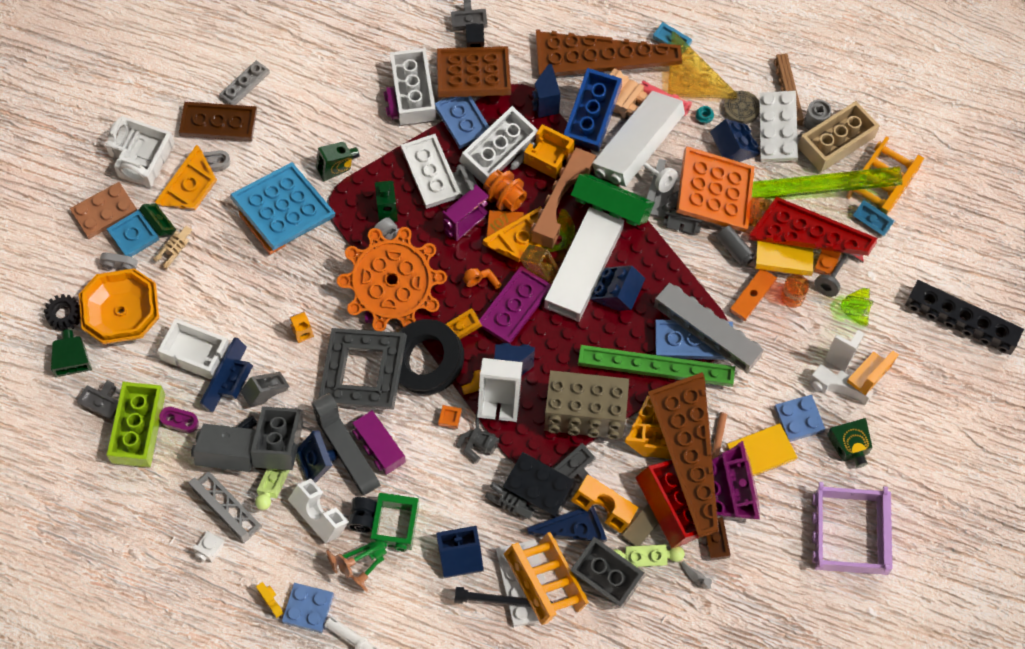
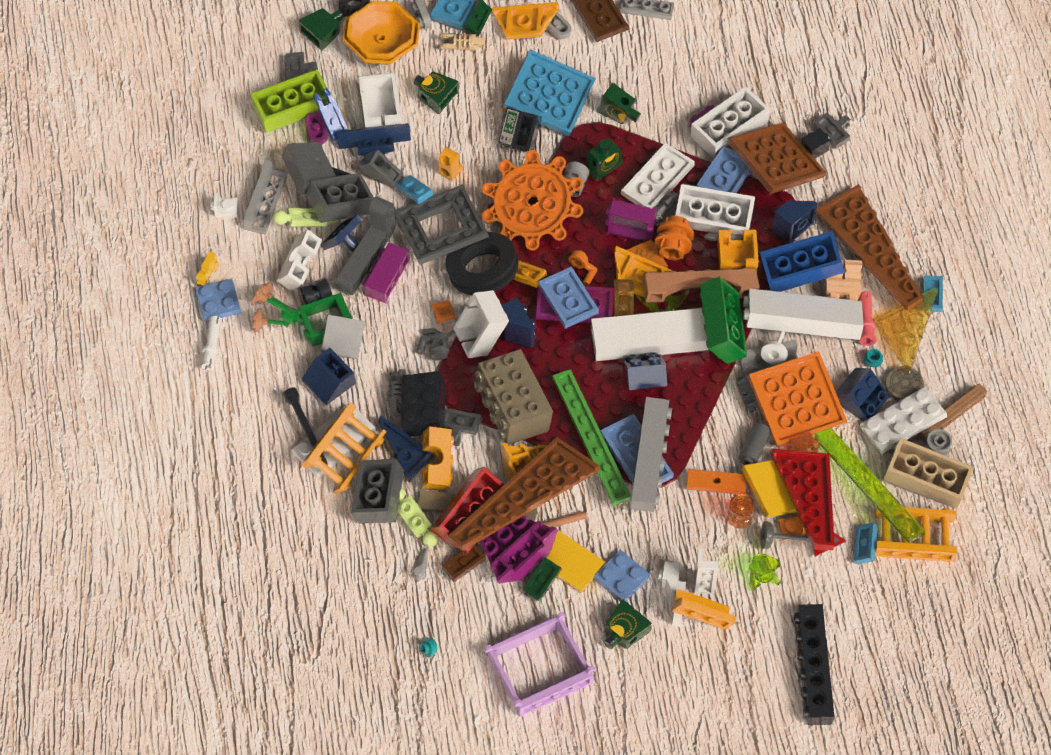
camera: 60 degrees right, 5 degrees down
none -> hinge [313,88,348,142]
none -> light grey tile [320,314,365,359]
none -> dark azure plate [396,175,433,204]
none -> dark green torso [413,72,459,114]
none -> teal plate [420,637,438,658]
none -> black slope [498,107,542,151]
none -> dark green plate [523,557,562,602]
none -> medium blue plate [538,267,599,328]

